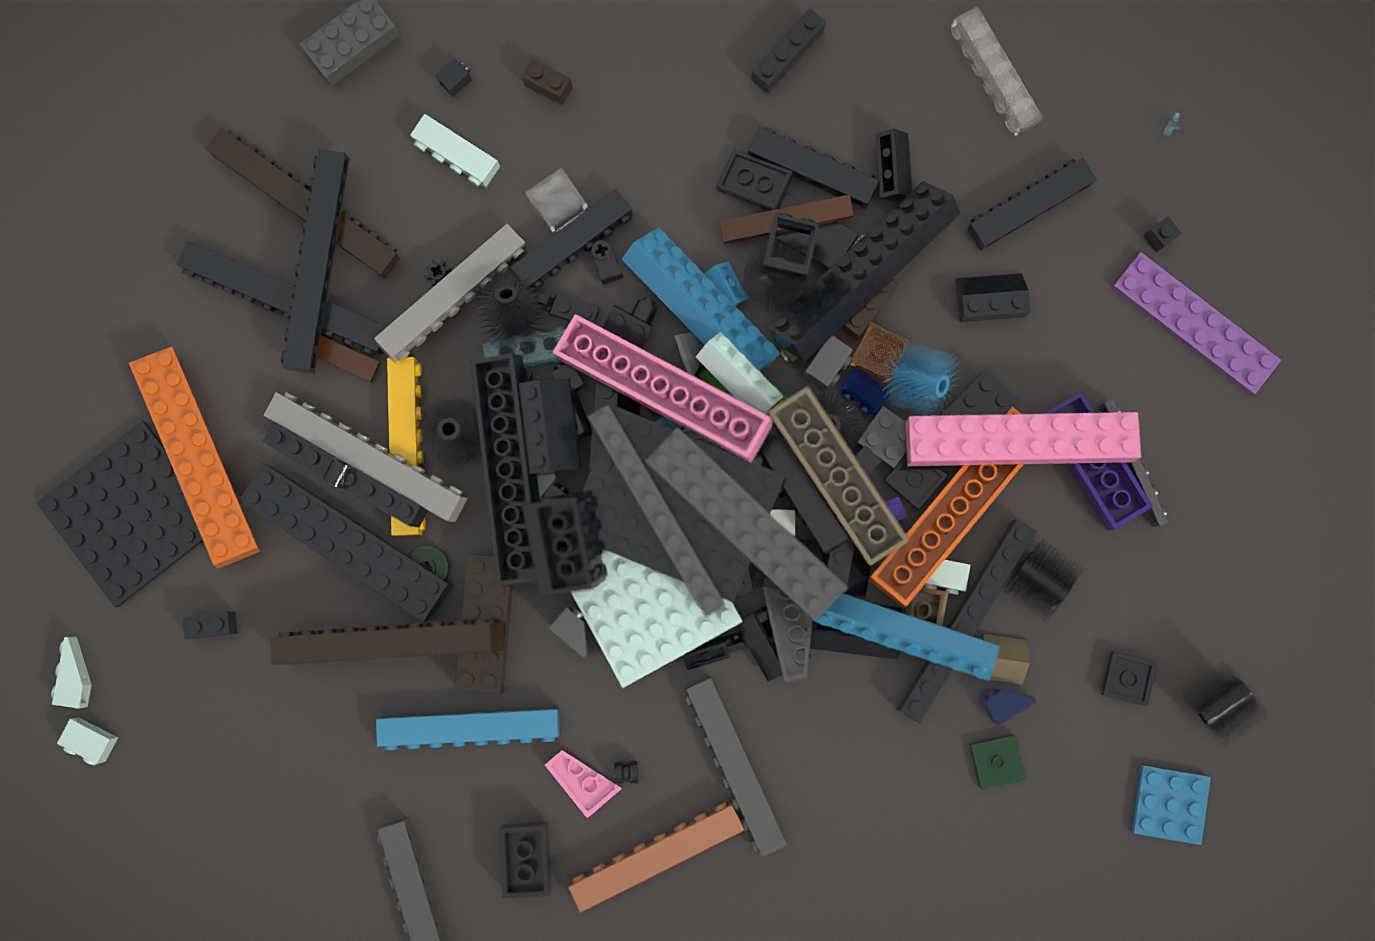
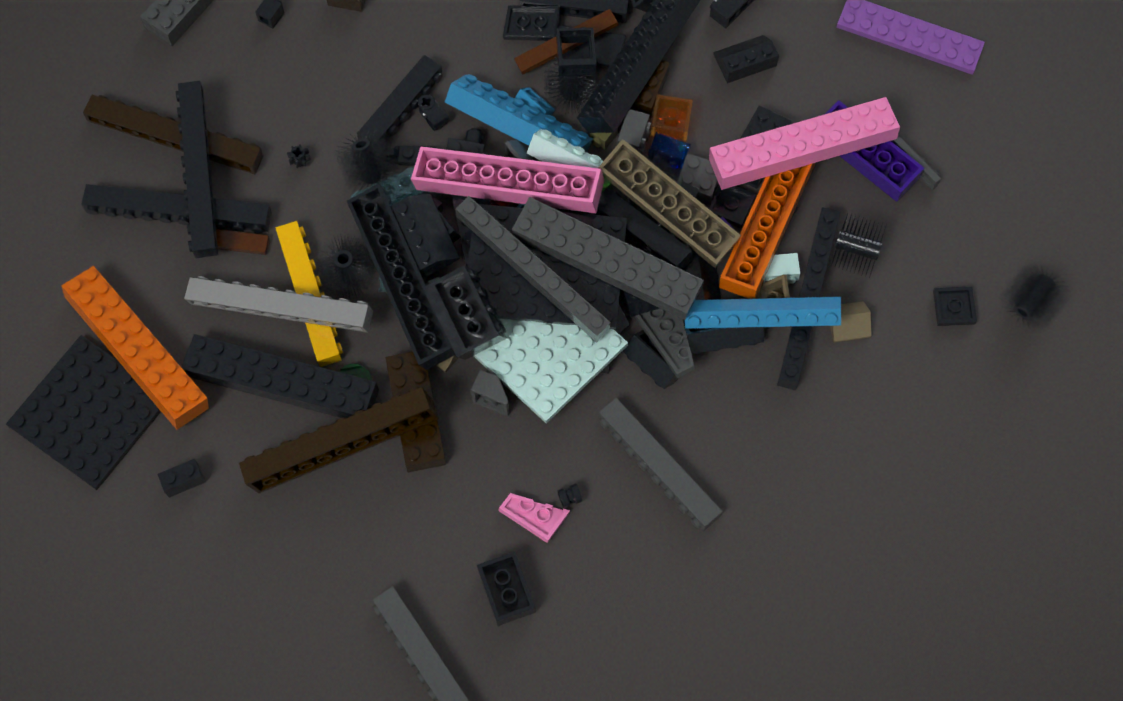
camera: 20 degrees left, 15 degrees down
light aqua slope [51,637,92,708] -> none
light aqua brick [57,717,118,765] -> none
black hinge [263,422,429,528] -> none
light grey brick [374,224,525,363] -> none
dark azure brick [376,708,560,750] -> none
light aqua brick [410,114,500,188] -> none
clear brick [525,168,588,234] -> none
nougat brick [568,802,744,912] -> none
black hinge [683,633,745,670] -> none
dark azure piece [882,343,960,416] -> none
dark green plate [970,735,1026,790] -> none
clear blue slope [980,688,1037,725] -> none
dark azure plate [1131,765,1211,845] -> none

